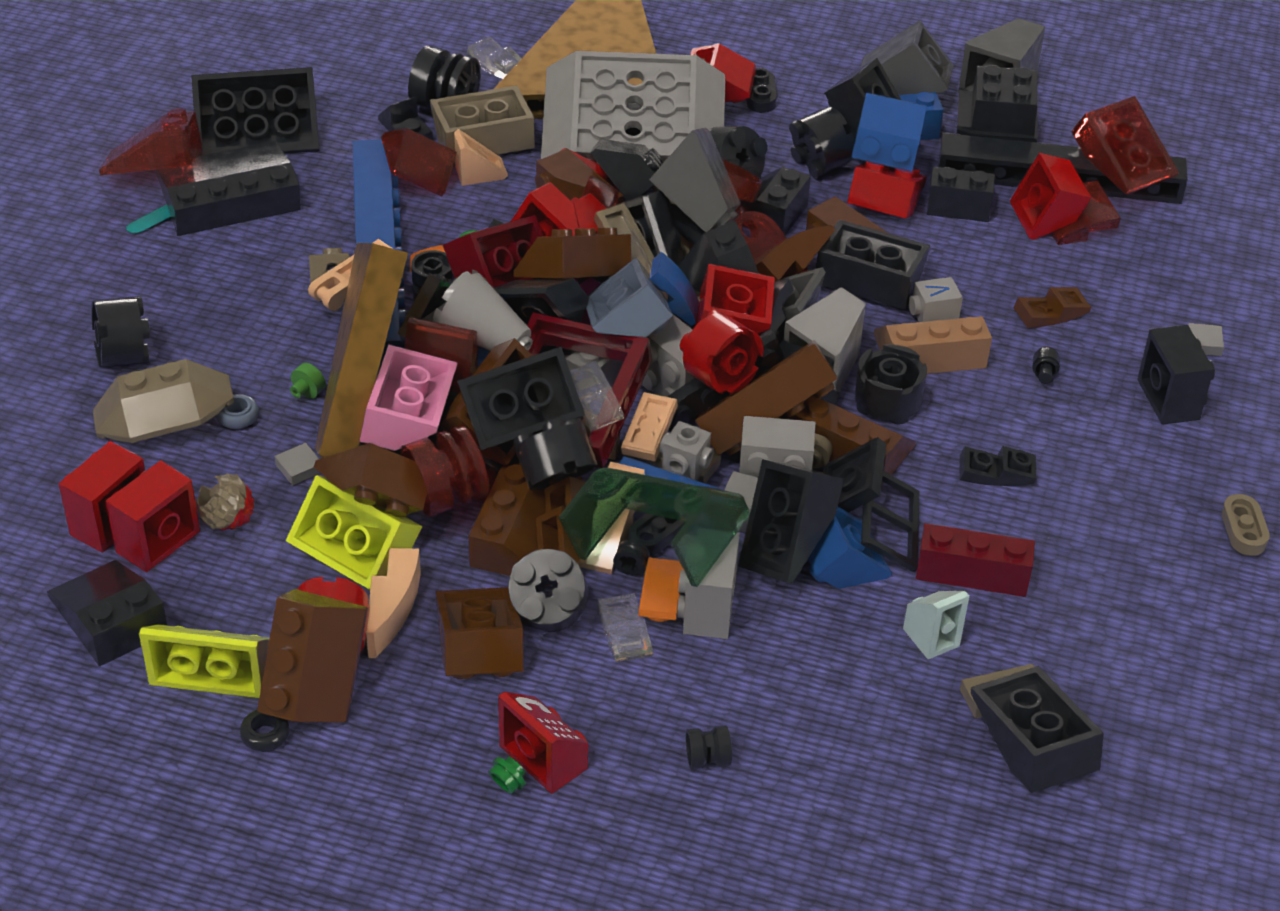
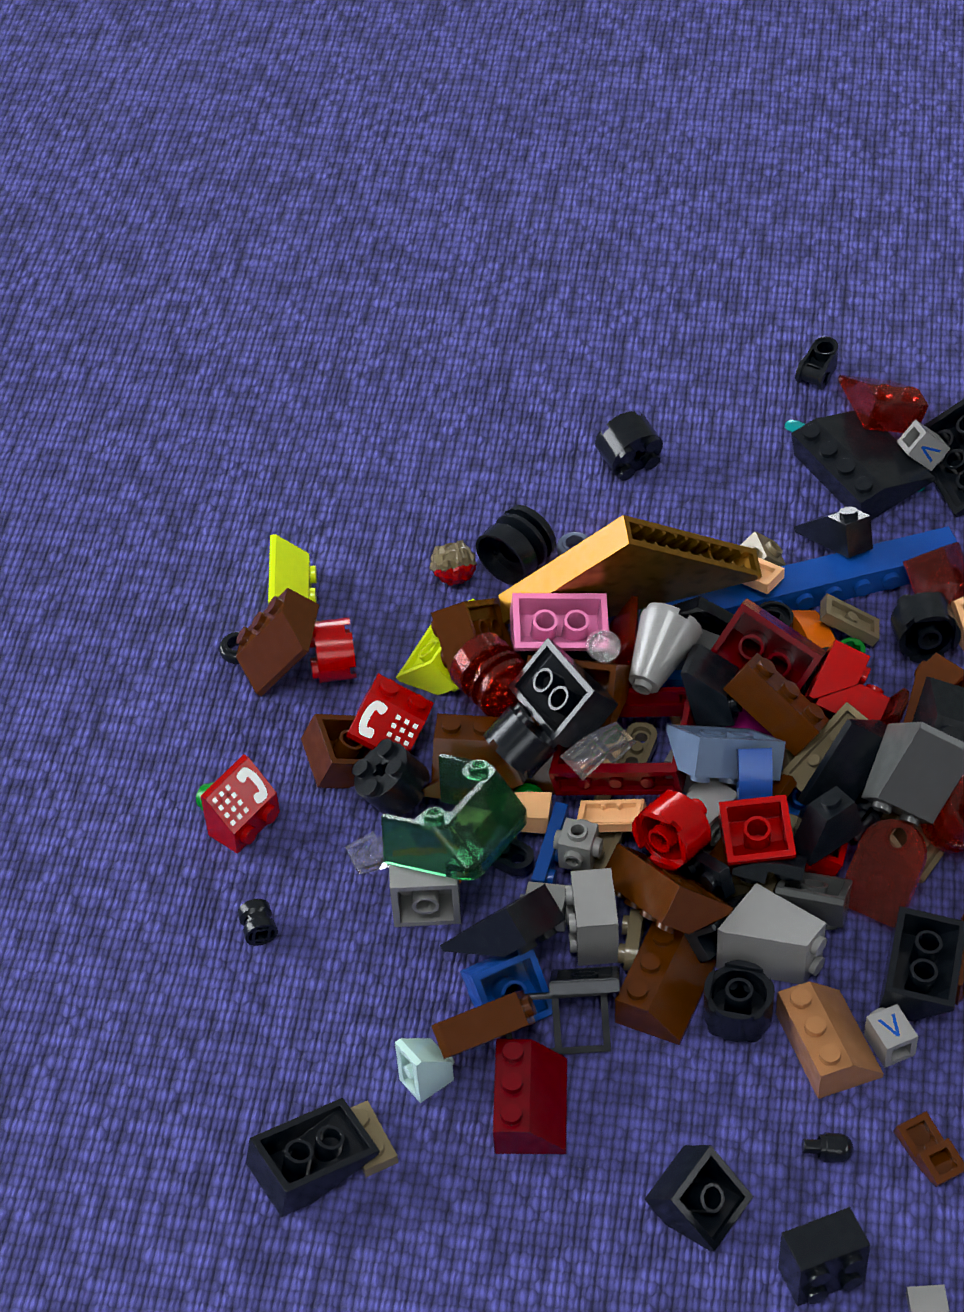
camera: 85 degrees right, 5 degrees up
black slope [47,560,167,667] -> none
red brick [58,441,145,553] -> none
dark tan wedge [93,359,235,443] -> none
red brick [105,460,200,573] -> none
light nougat slope [366,548,421,658] -> none
reddish brown slope [754,225,835,282] -> none
black slope [960,446,1037,486] -> none
none -> red slope [346,673,434,752]
none -> reddish brown slope [431,990,537,1059]
none -> black wheel [476,504,556,585]
none -> clear wheel [585,629,621,663]
none -> black slope [644,1145,753,1252]
none -> black slope [794,507,873,558]
none -> black piece [795,337,838,390]
none -> dark tan plate [820,593,879,647]
none -> black brick [891,592,961,663]
none -> light grey brick [897,419,950,471]

